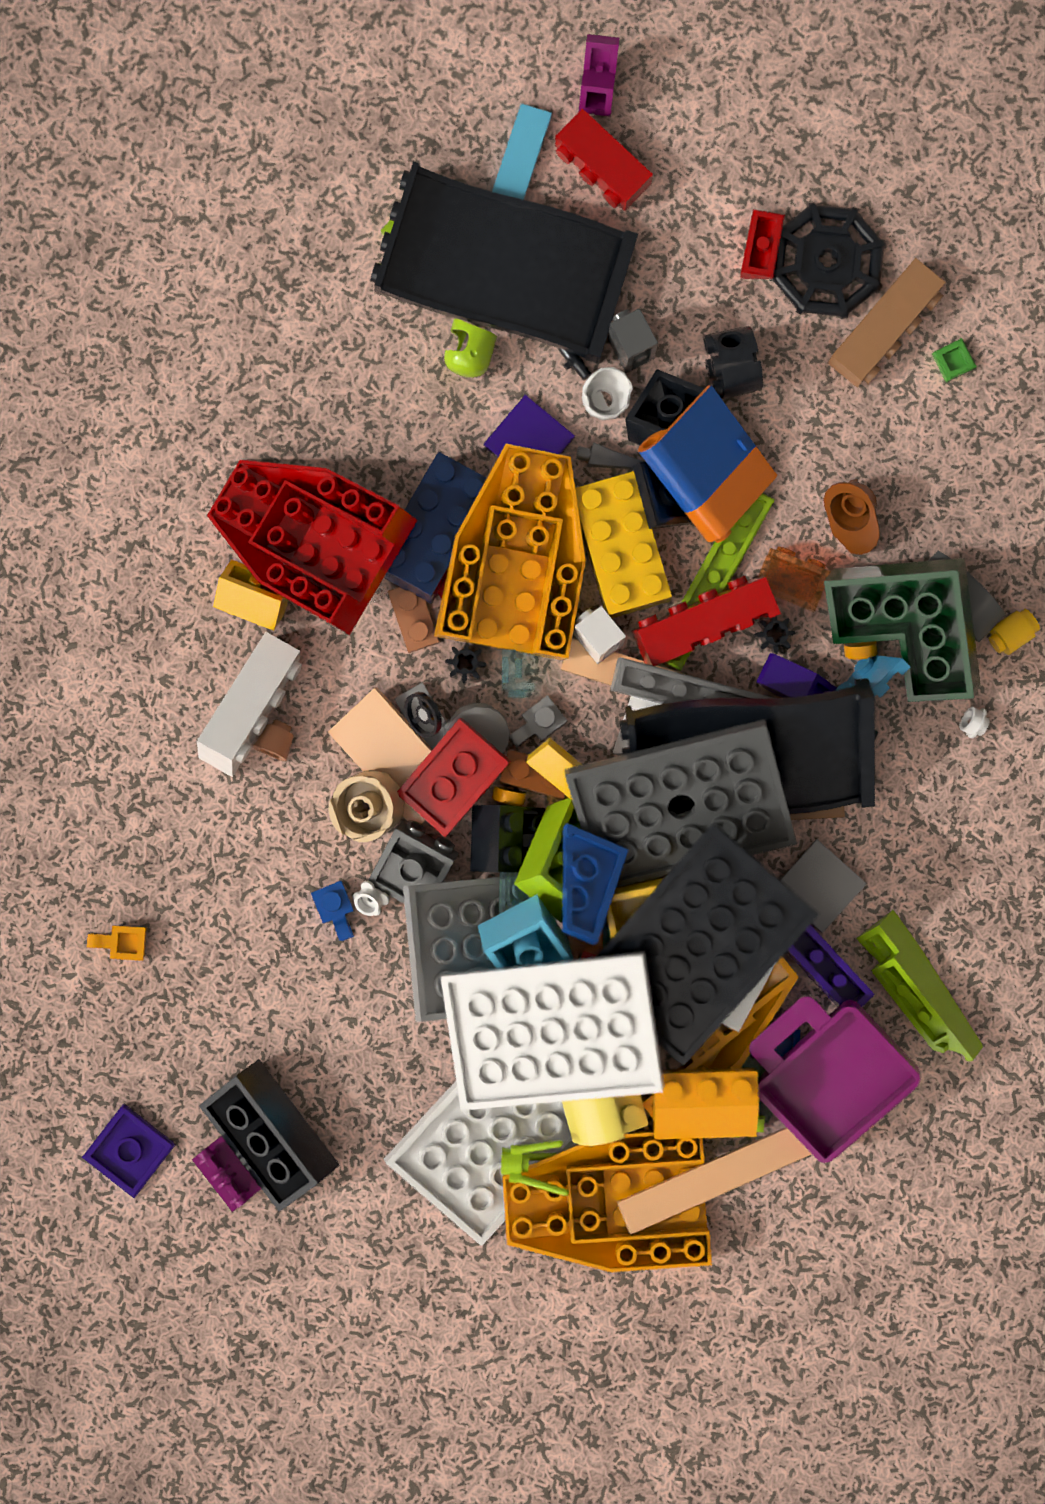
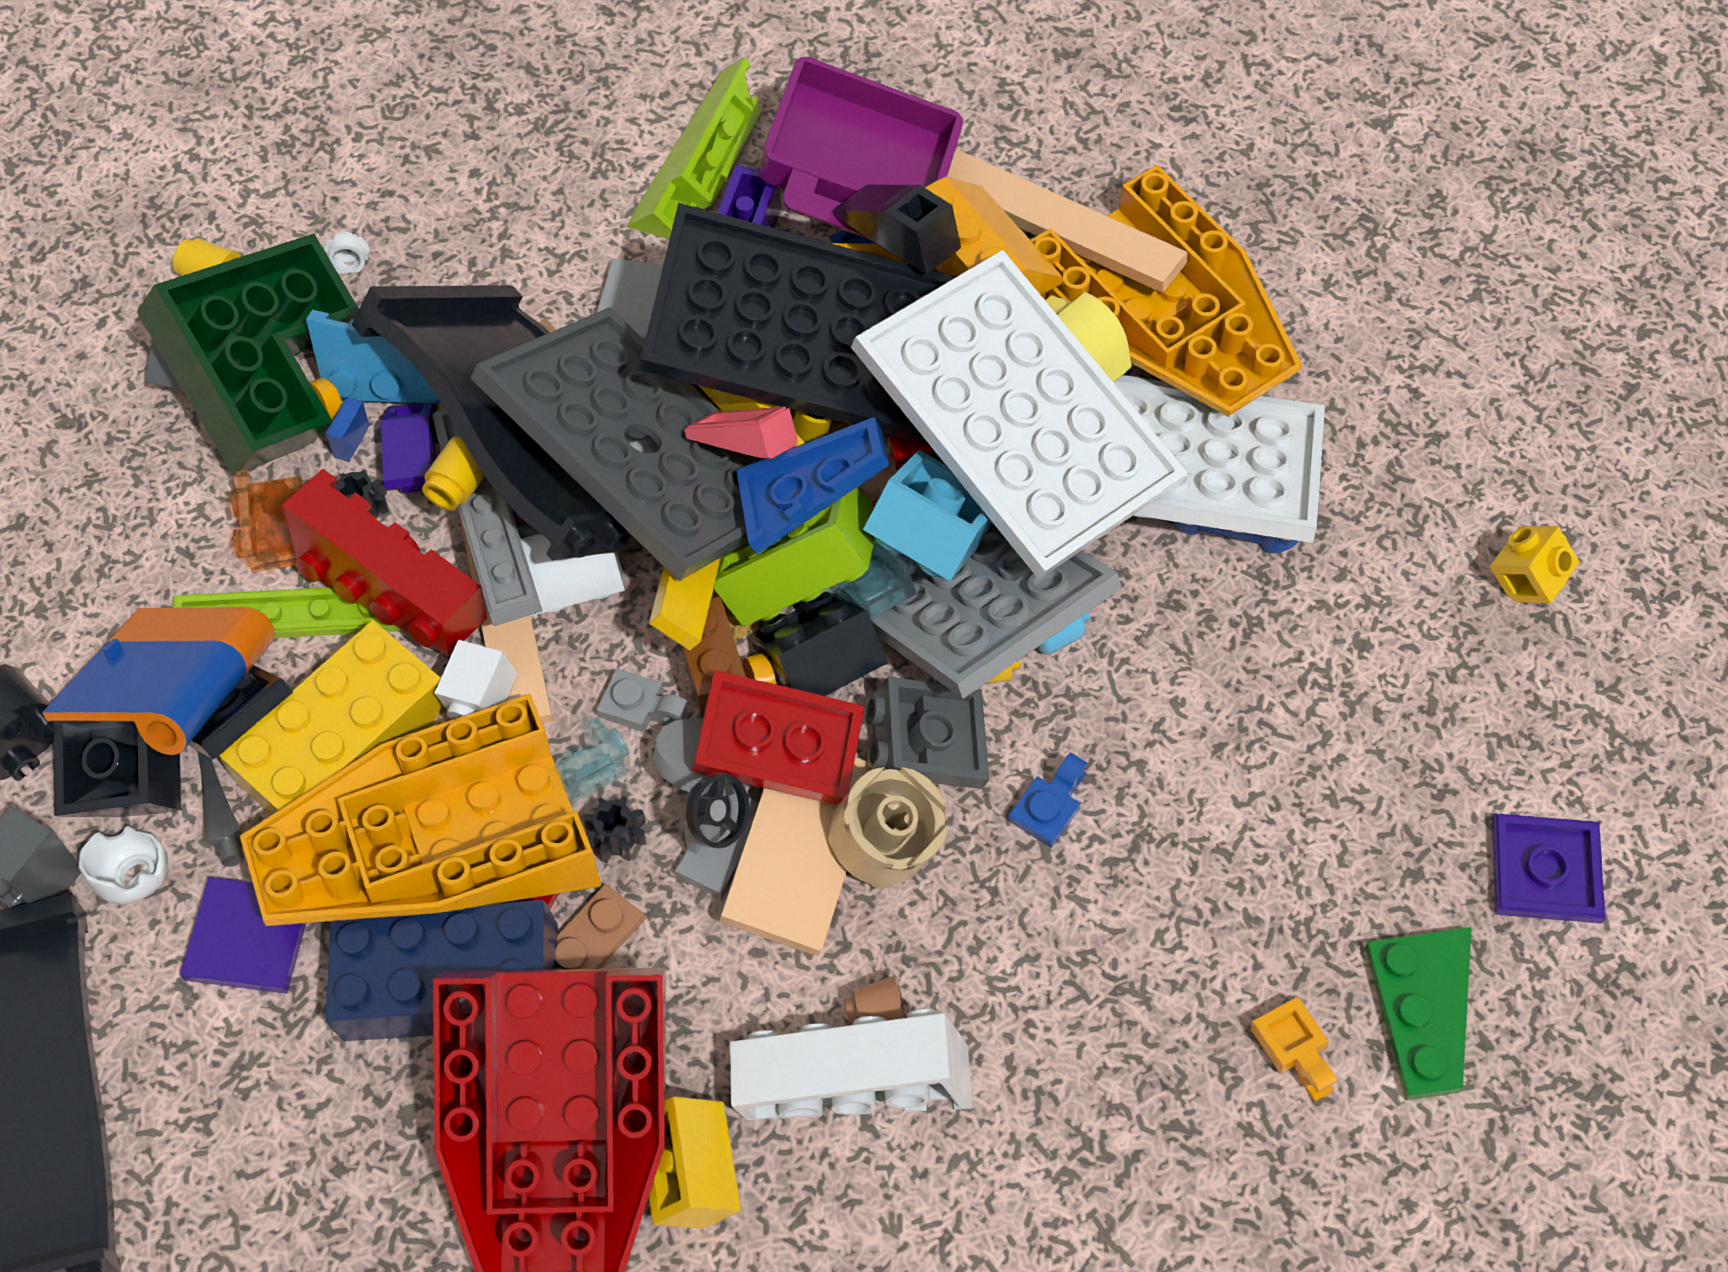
camera: 125 degrees left, 25 degrees down
magenta hinge [192,1136,261,1212] -> none
black slope [199,1059,340,1212] -> none
white plate [353,881,390,916] -> none
lime helmet [444,319,497,378] -> none
lime plant [501,1140,569,1196] -> none
black helmet [558,348,592,380] -> none
dark orange piece [823,479,880,555] -> none
none -> blue tile [326,397,370,462]
none -> yellow brick [422,437,485,511]
none -> coral slope [684,407,797,459]
none -> black slope [832,184,961,275]
none -> green wing [1365,927,1472,1101]
none -> yellow brick [1489,526,1580,603]

